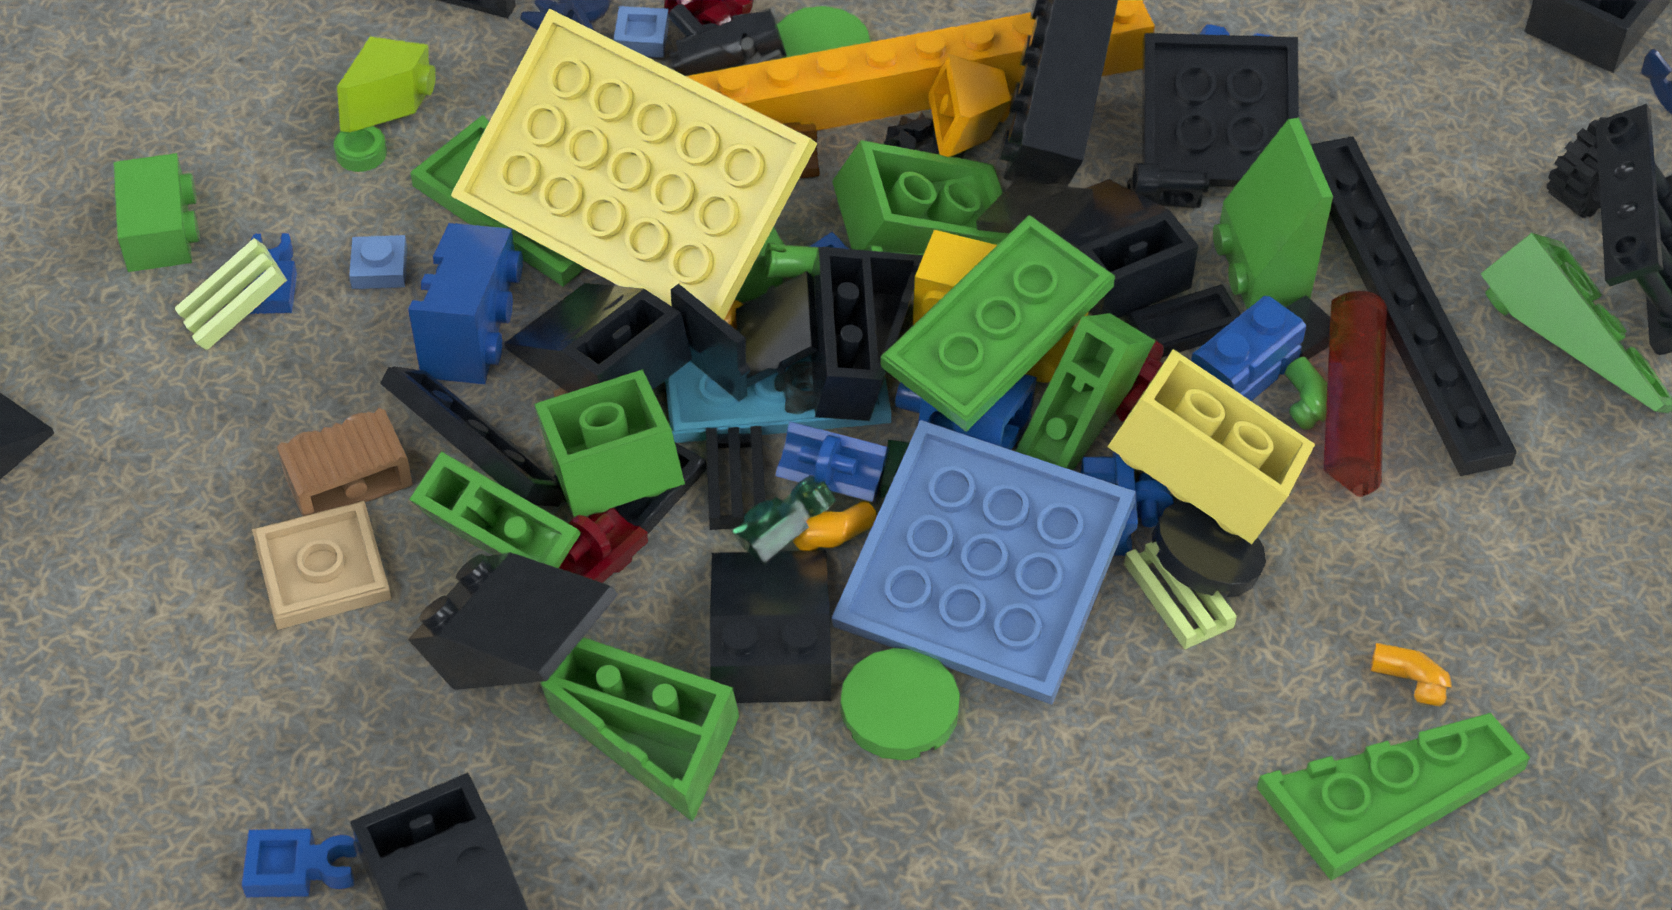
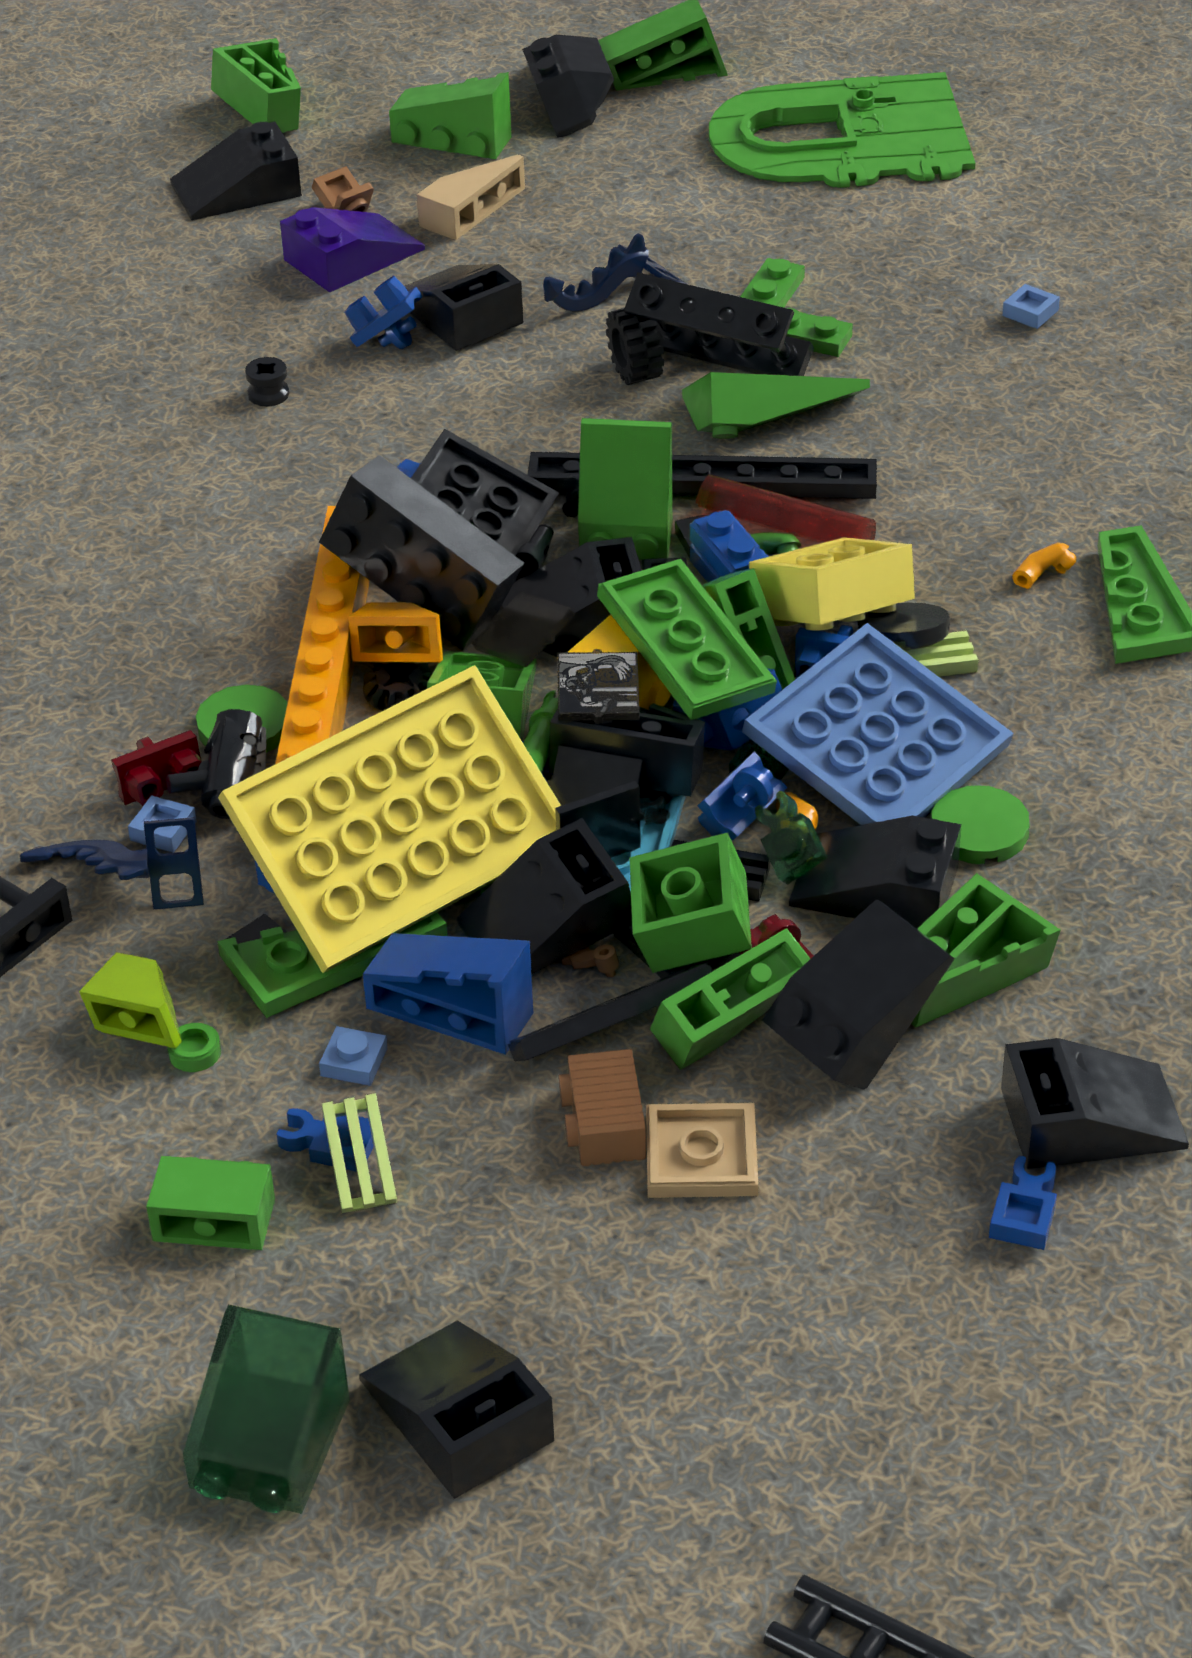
camera: 70 degrees left, 10 degrees down
none -> piece [557,649,640,724]

